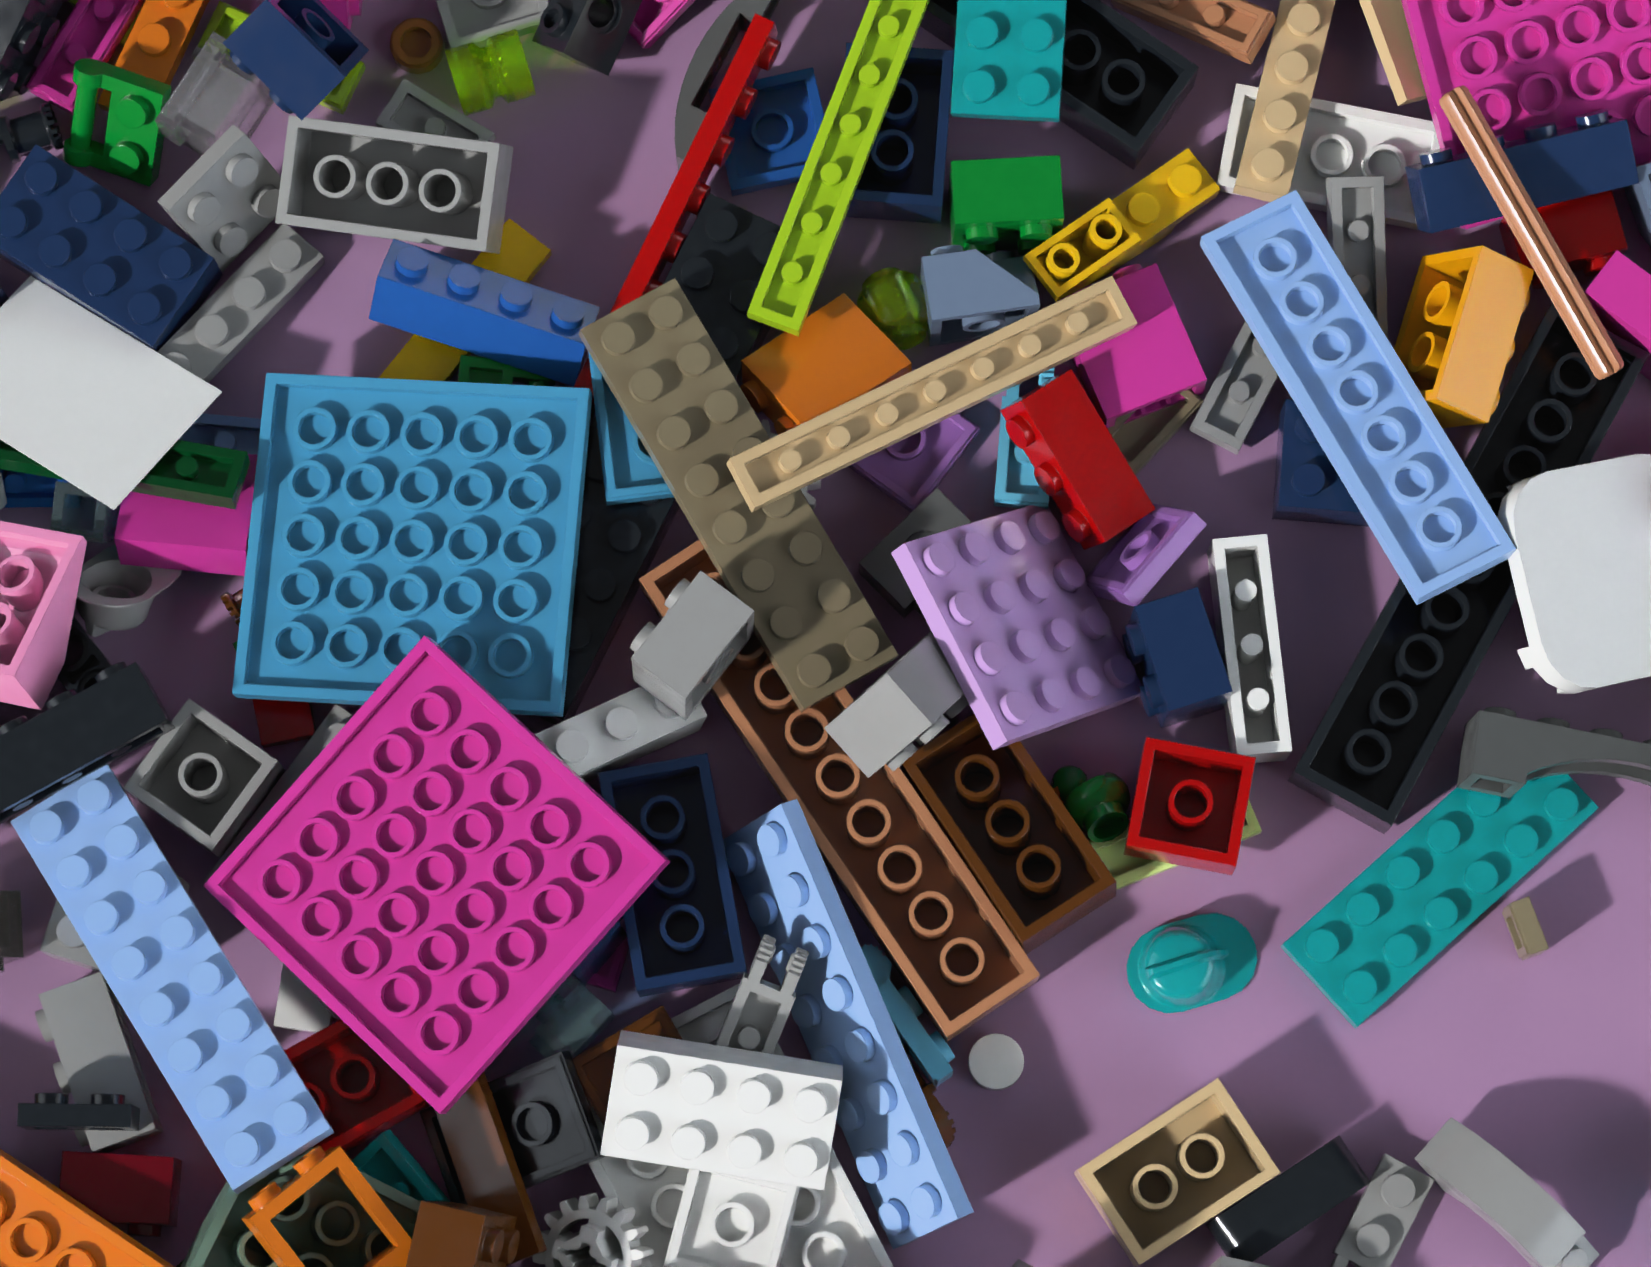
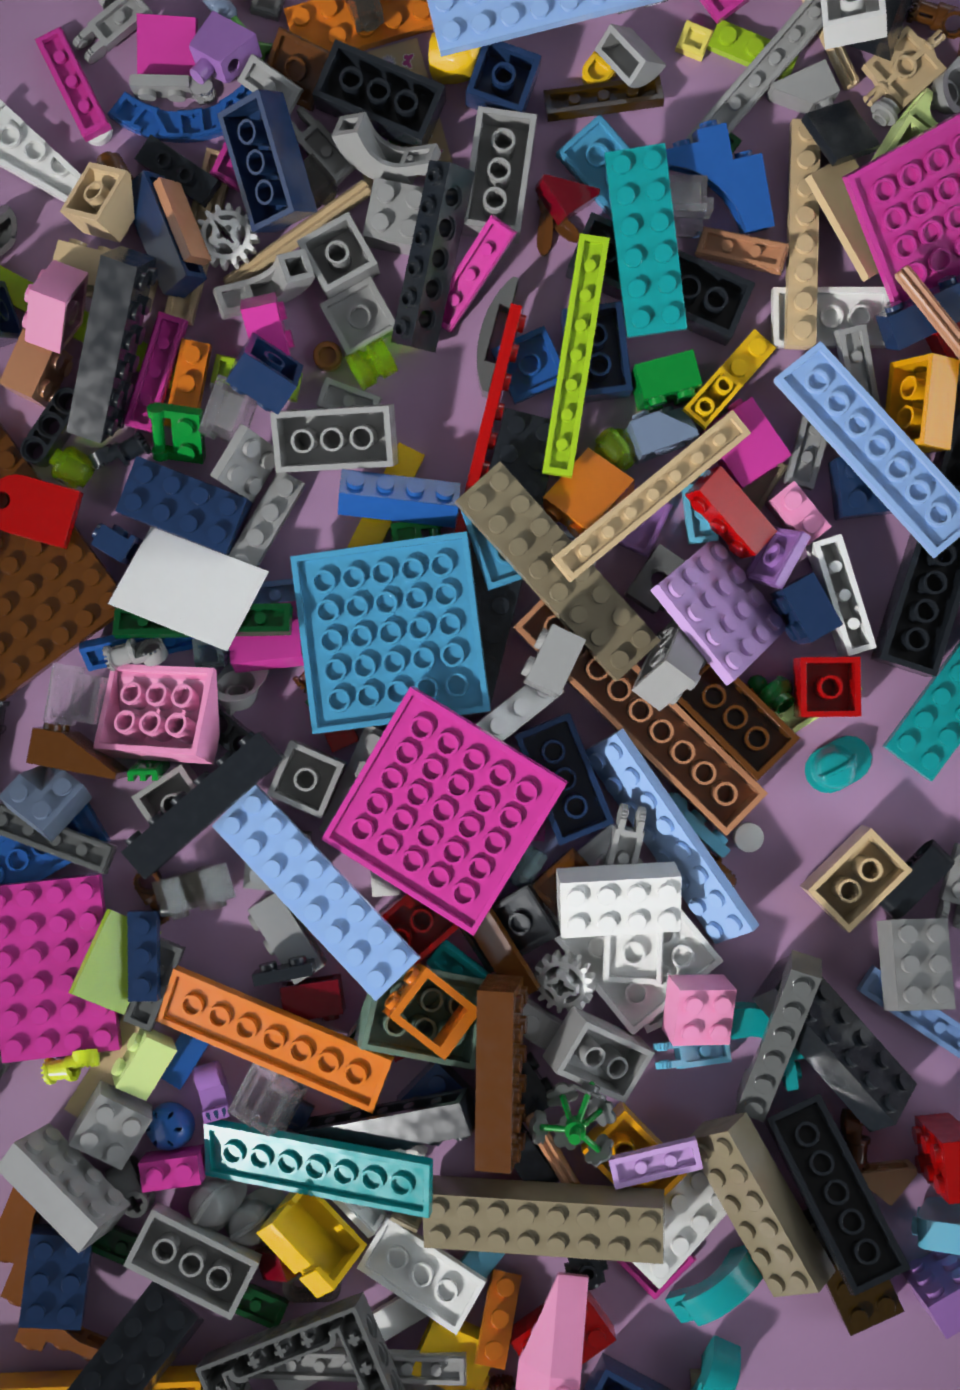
camera: 15 degrees left, 10 degrees up
none -> bright pink brick [765,481,832,546]

